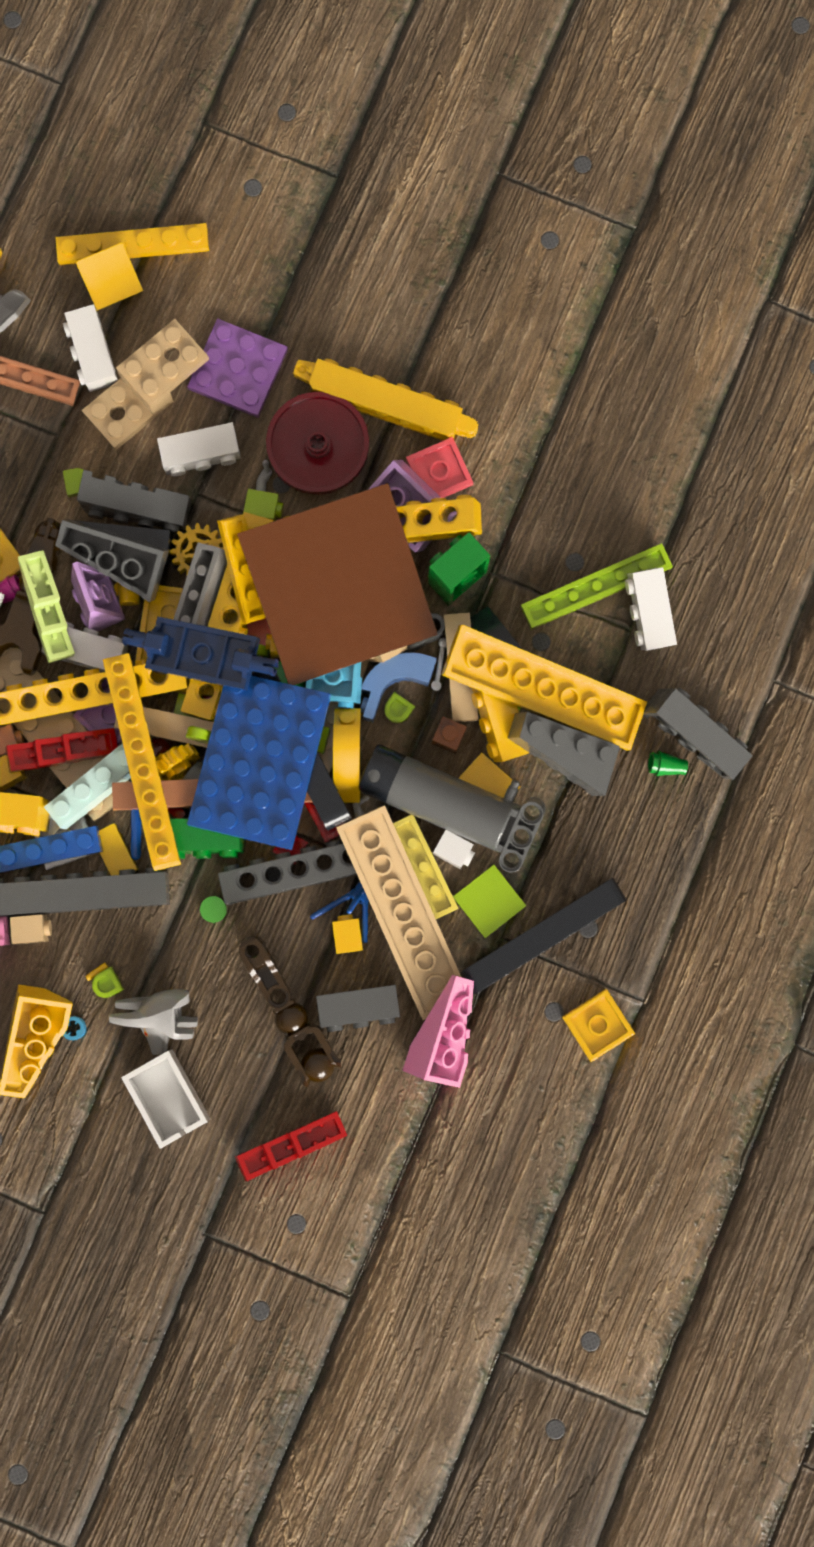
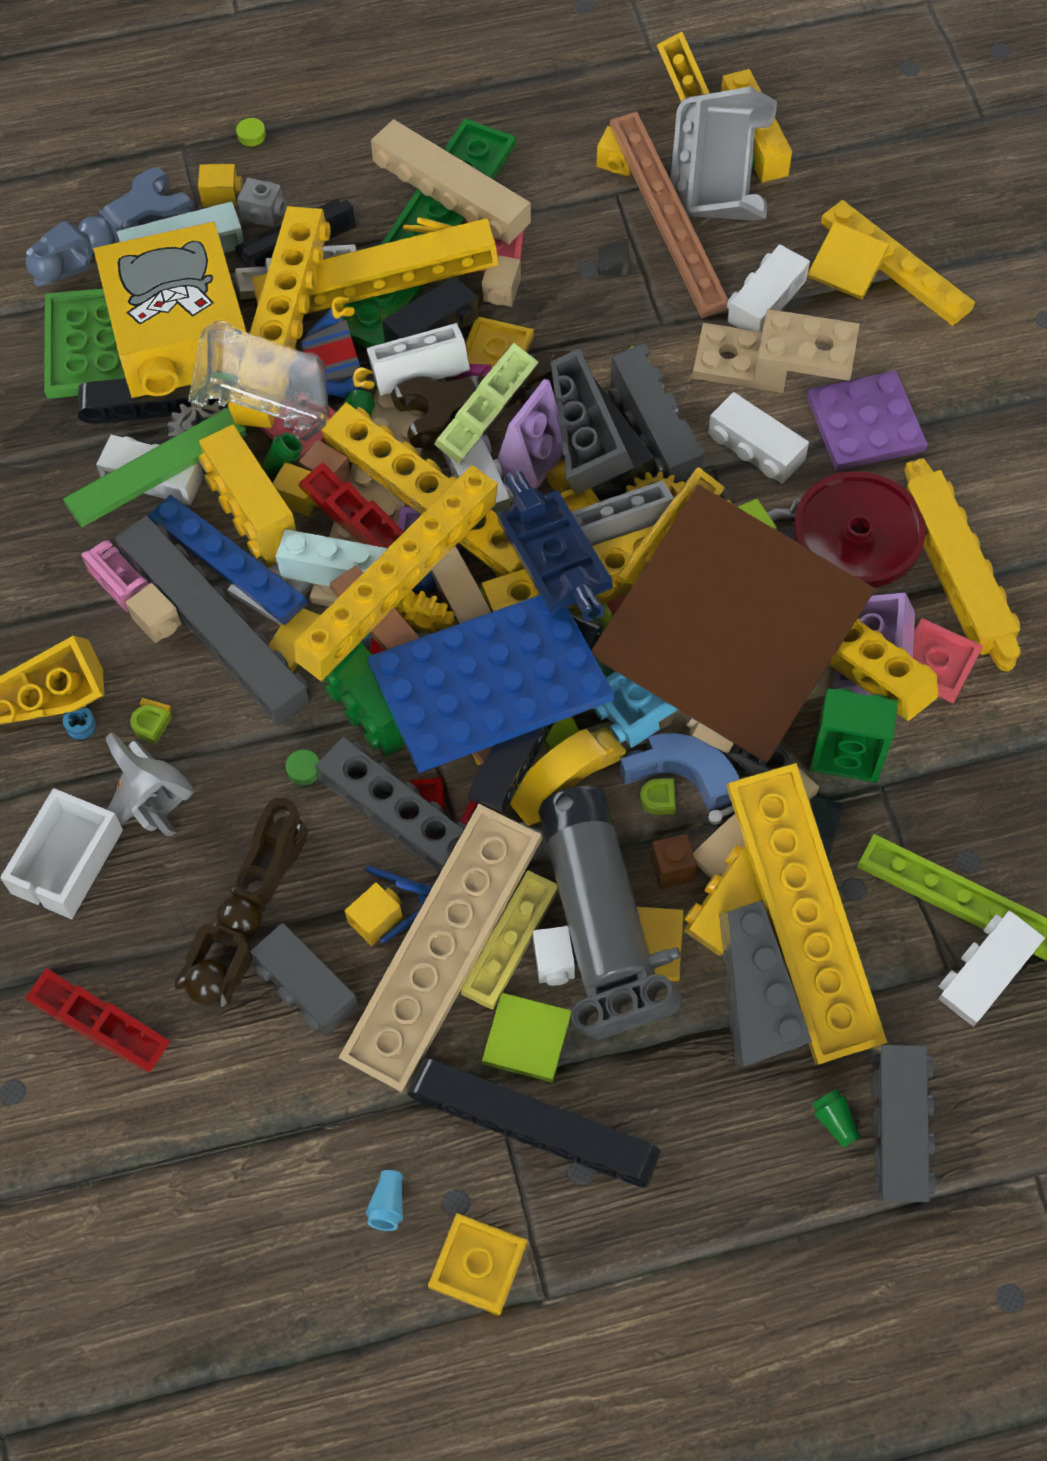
camera: 55 degrees right, 20 degrees down
lime tile [185,726,211,744] -> none
bright pink wedge [402,975,474,1088] -> none
none -> medium azure cone [365,1170,403,1231]

